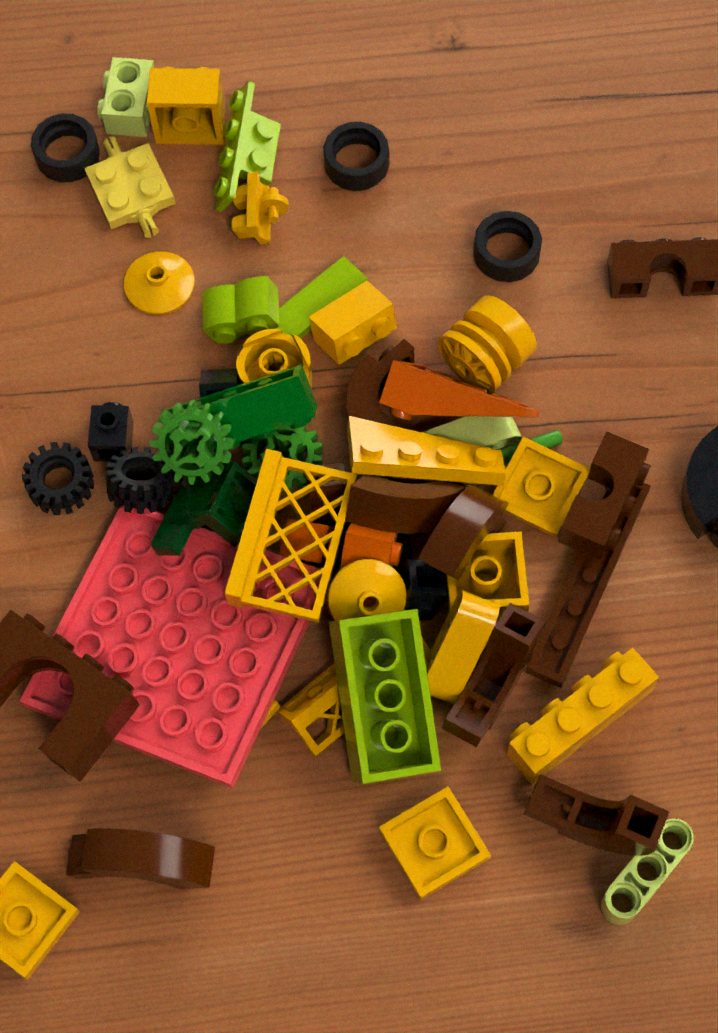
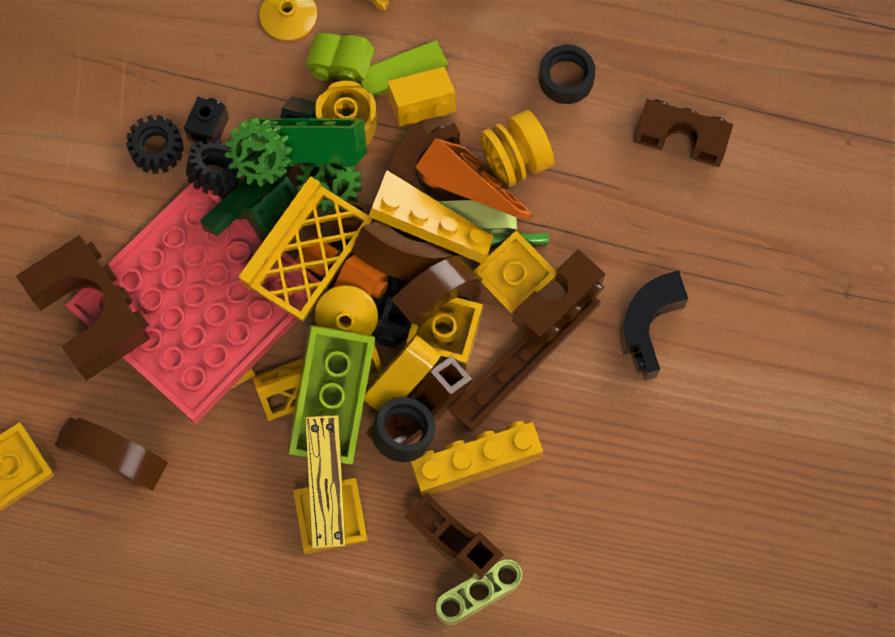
camera: 15 degrees right, 5 degrees up
none -> light yellow tile [305,415,346,548]
none -> black tyre [371,397,436,463]

